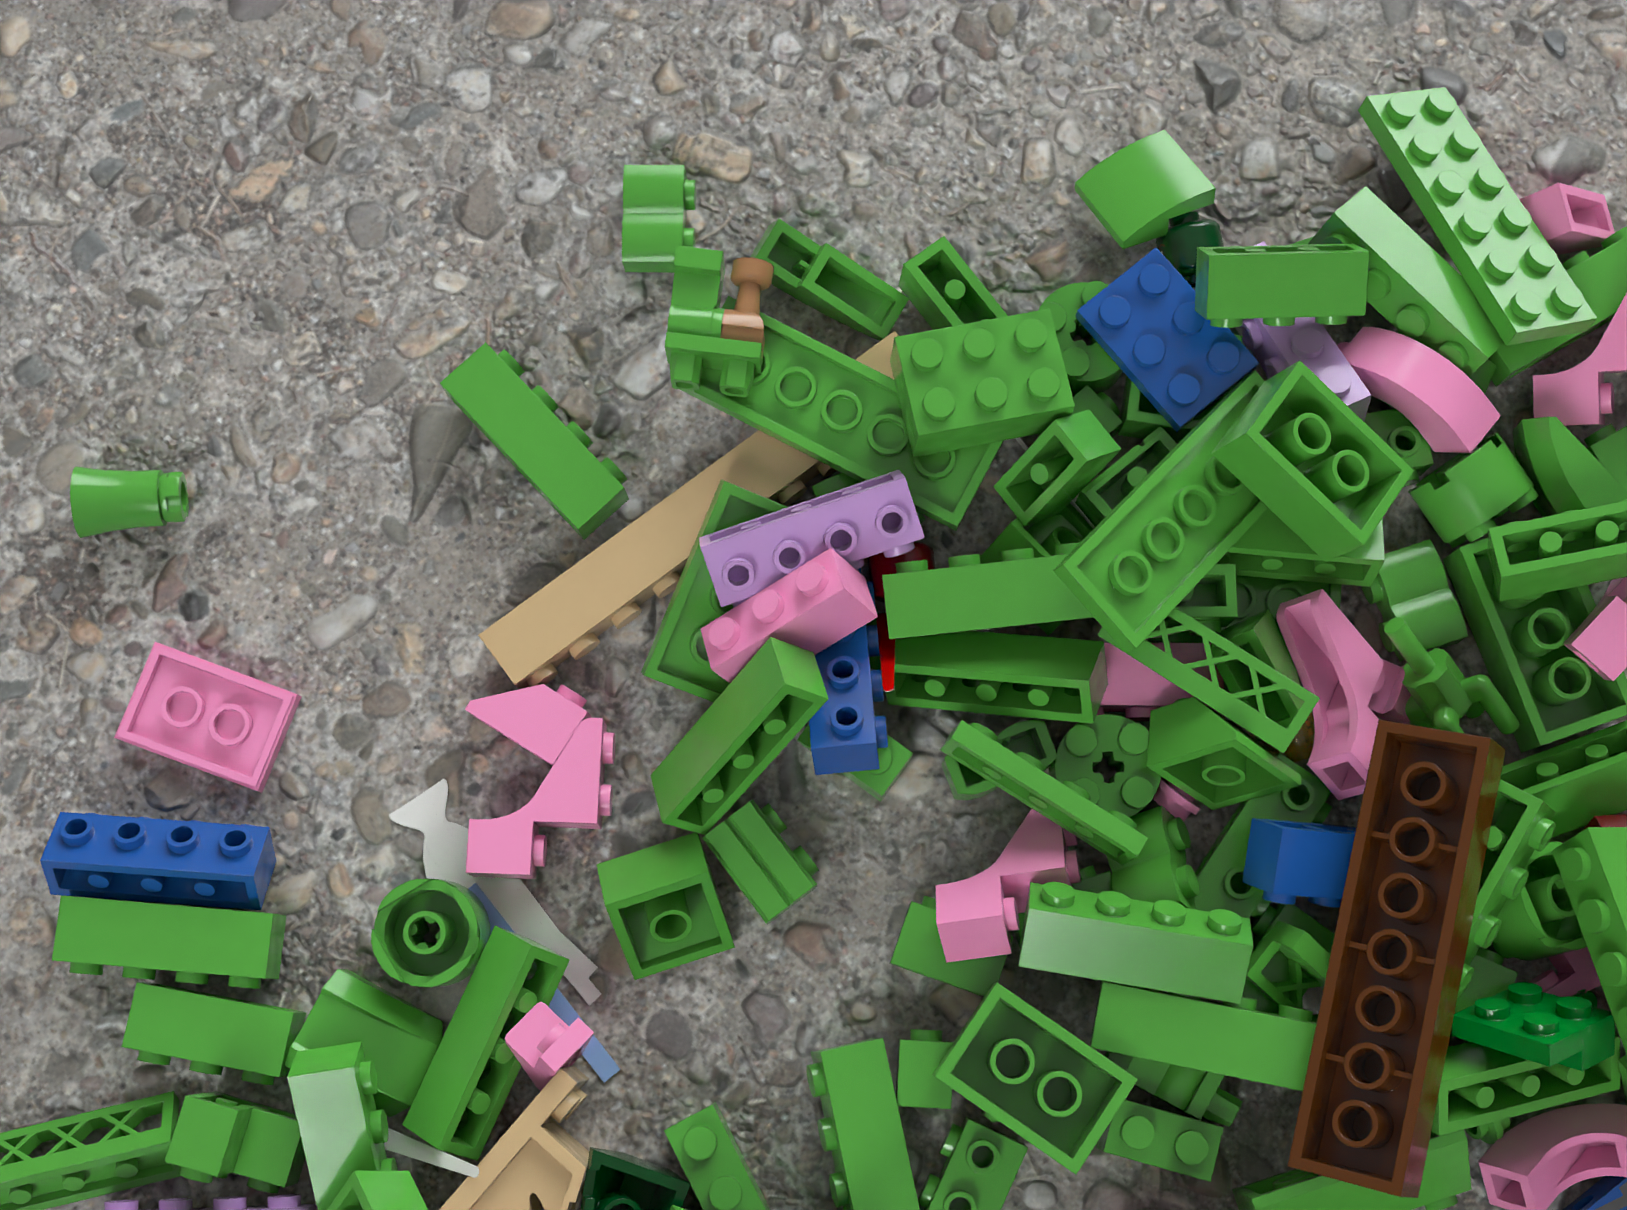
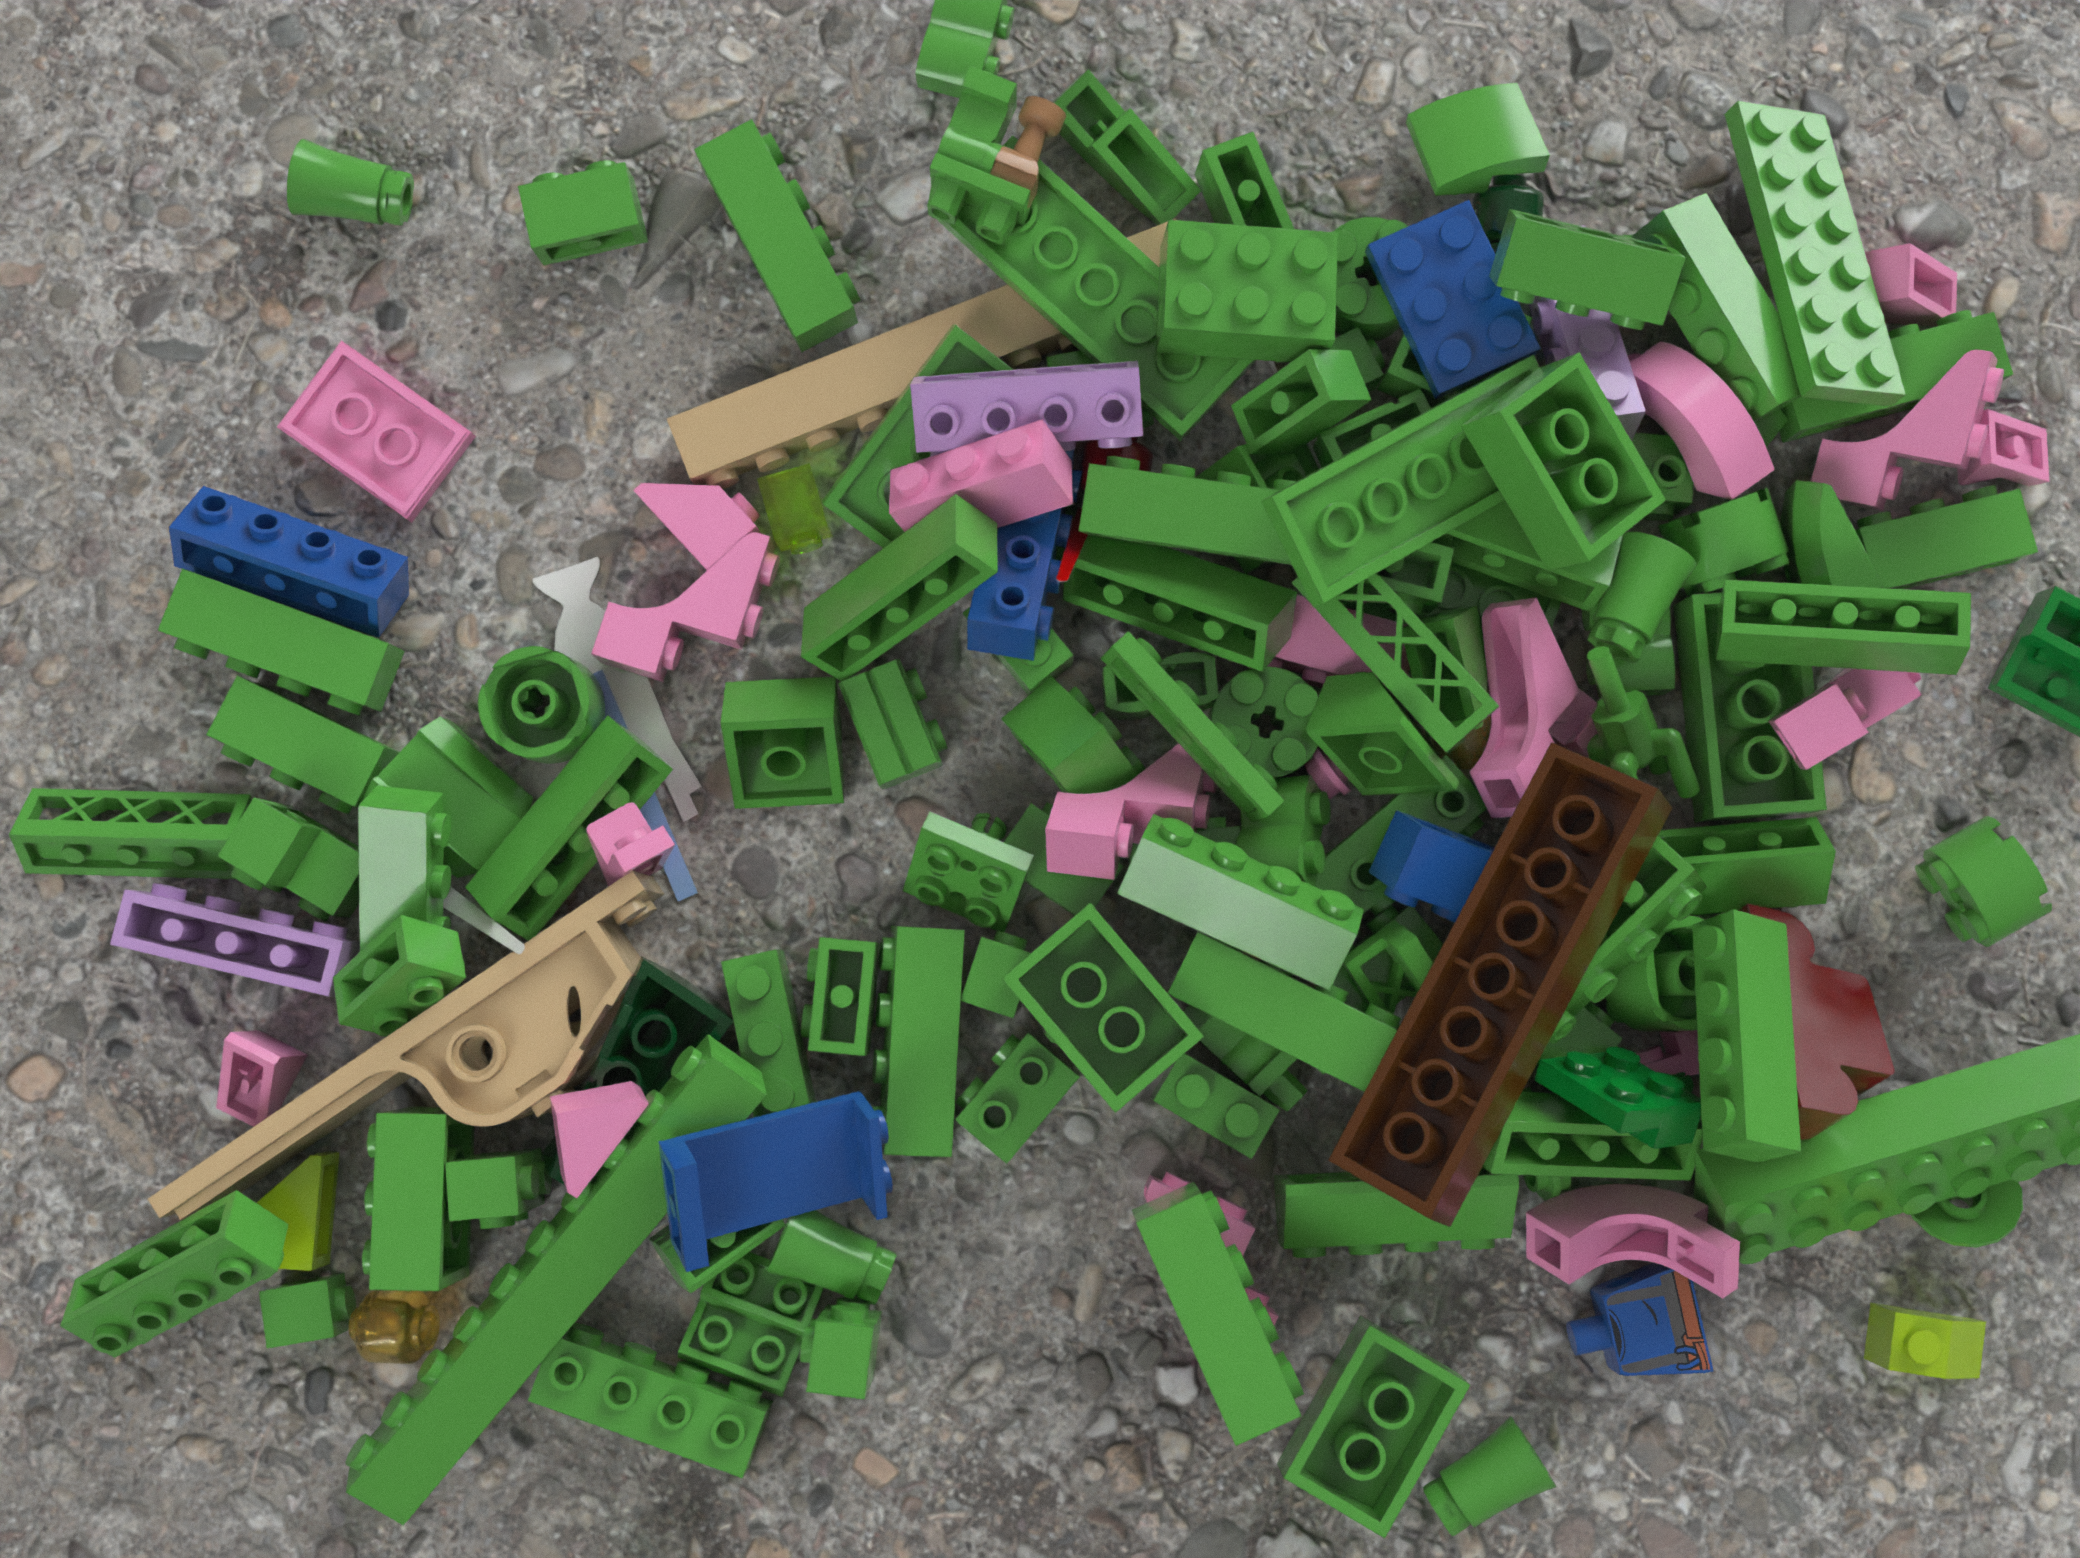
camera: 15 degrees right, 5 degrees up
none -> bright green brick [518,160,648,266]
none -> clear neon green brick [757,463,833,555]
none -> bright green brick [801,937,880,1056]
none -> bright green plate [903,811,1034,932]
none -> bright green brick [1001,676,1146,794]
none -> bright green plant [1587,532,1697,663]

